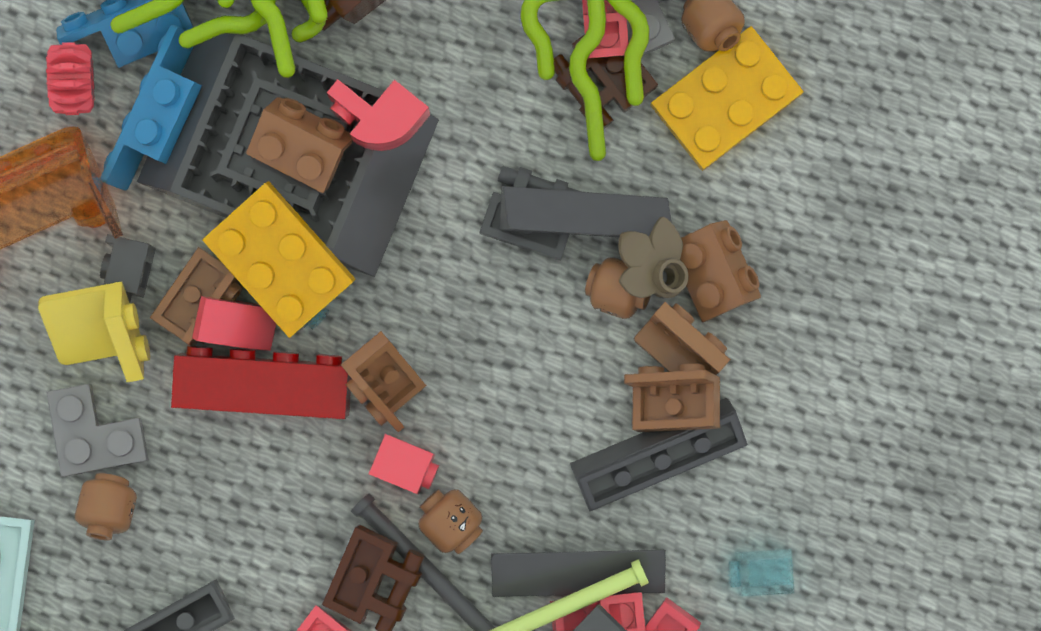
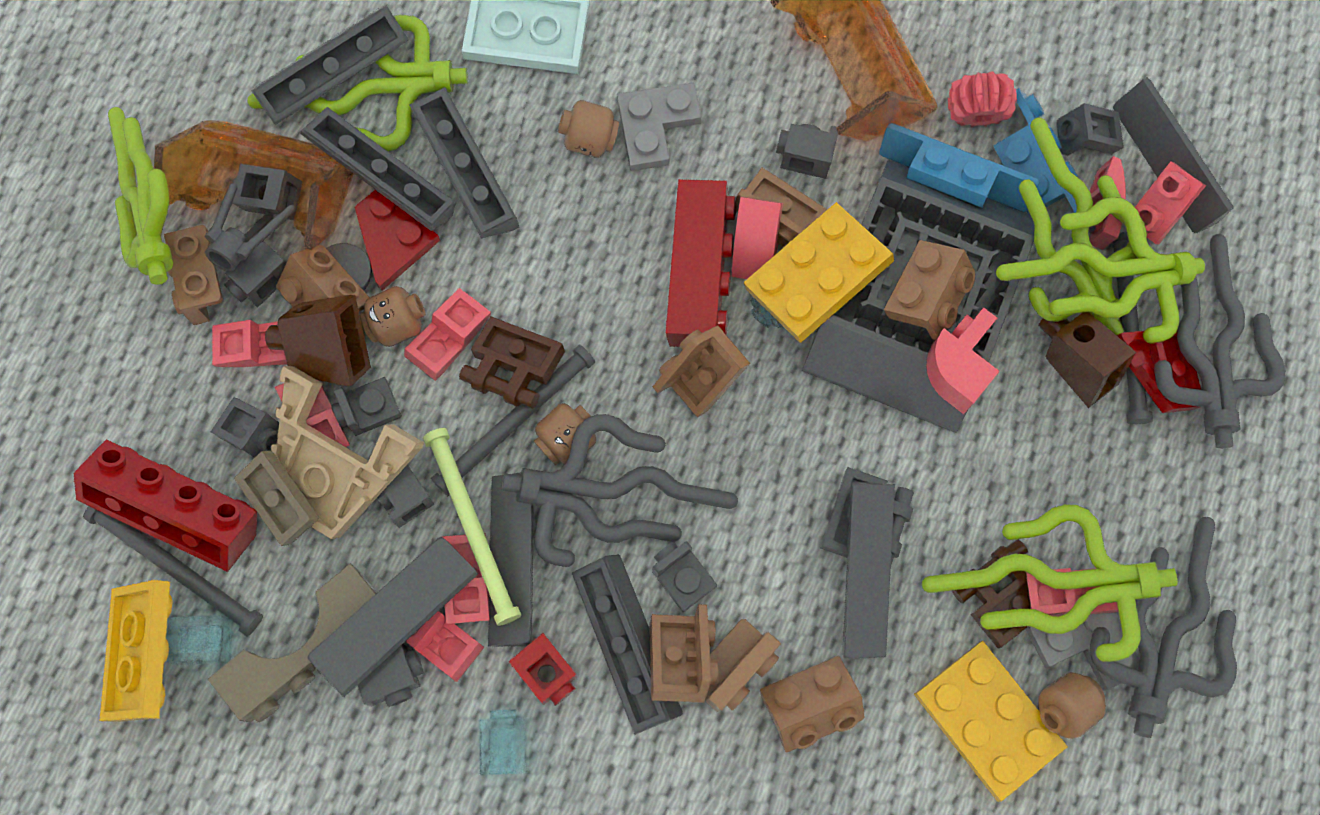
camera: 85 degrees right, 10 degrees down
light yellow bracket [38,281,150,382] -> none
coral brick [369,434,439,494] -> none
medium nougat head [585,257,651,319] -> none
dark tan plate [618,217,688,298] -> none
none -> dark grey plant [501,414,738,567]
none -> red brick [508,633,577,706]
none -> dark grey bracket [652,541,717,613]

